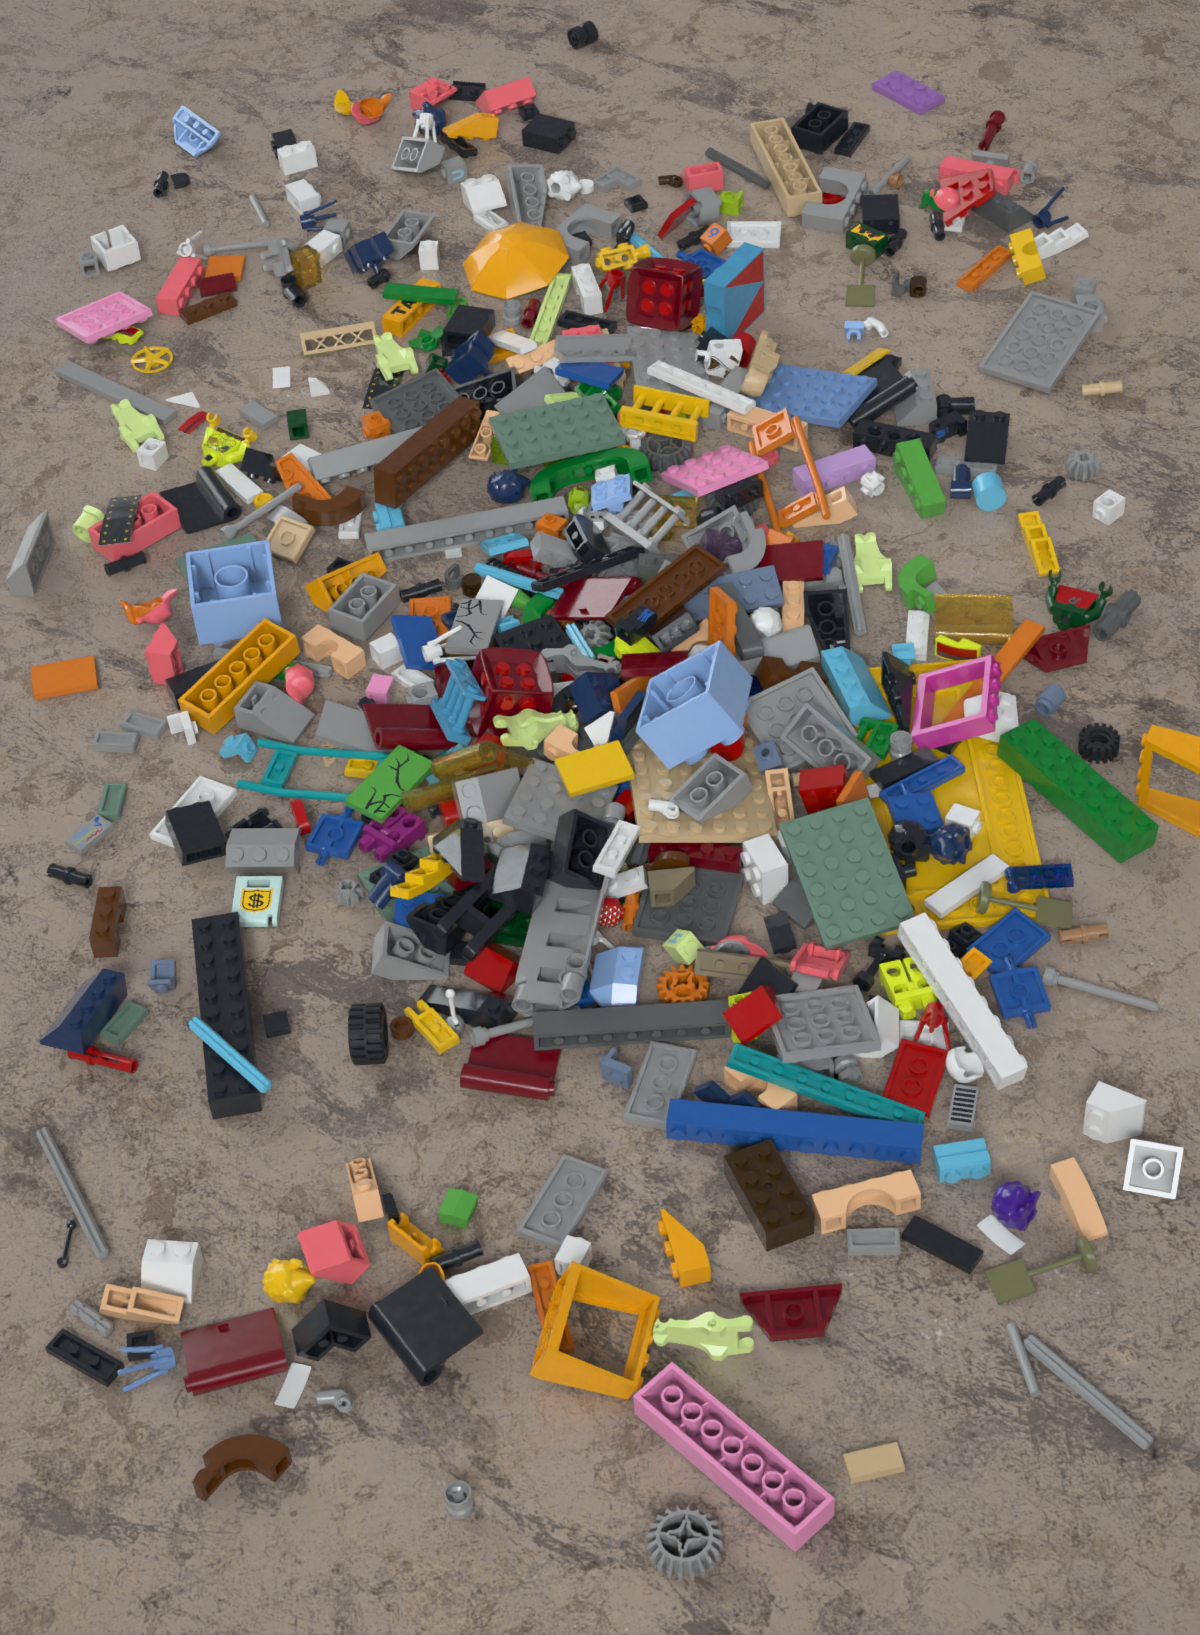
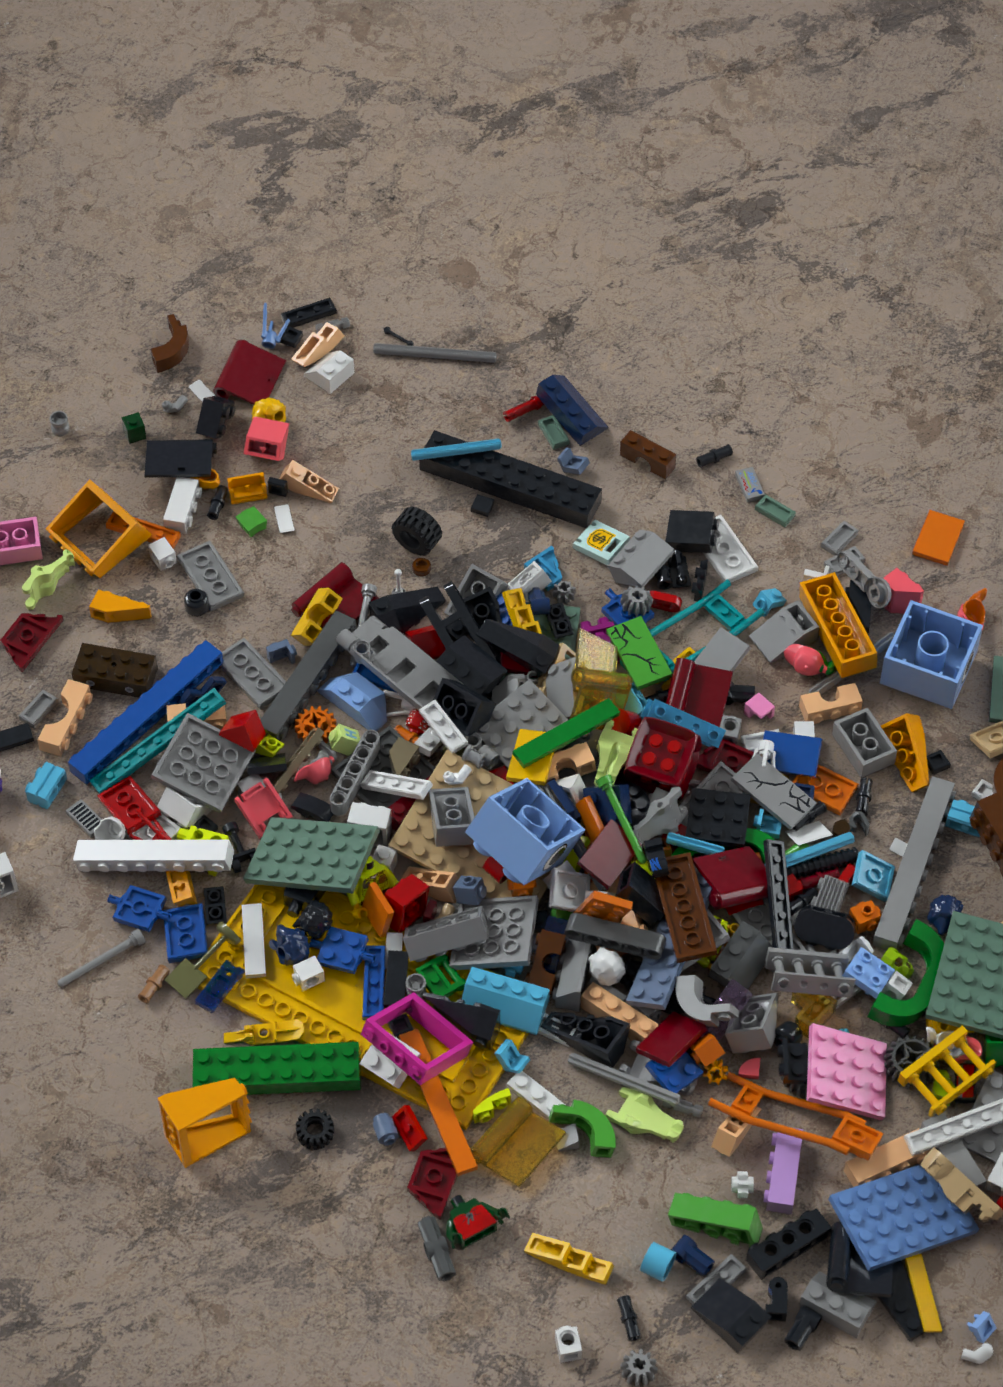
camera: 120 degrees right, 10 degrees up
yellow hinge [404,999,460,1054] -> none
reddish brown piece [629,851,690,873] -> none
none -> dark green brick [121,412,146,444]
none -> black head [184,589,209,617]
none -> yellow piece [224,1019,305,1046]
none -> white sticker [274,504,294,533]
none -> yellow arch [291,588,343,646]
none -> light grey beam [330,730,380,816]
none -> white tile [360,770,433,800]
none -> red plate [392,1105,428,1152]
none -> light grey bush [462,745,488,769]
none -> white slope [508,561,552,602]
none -> green tile [512,698,620,769]
none -> dark azure wing [524,545,562,591]
none -> bright green piece [596,774,647,864]
none -> light grey gear [620,585,653,617]
none -> black plate [691,559,708,601]
none -> light grey beam [837,551,892,609]

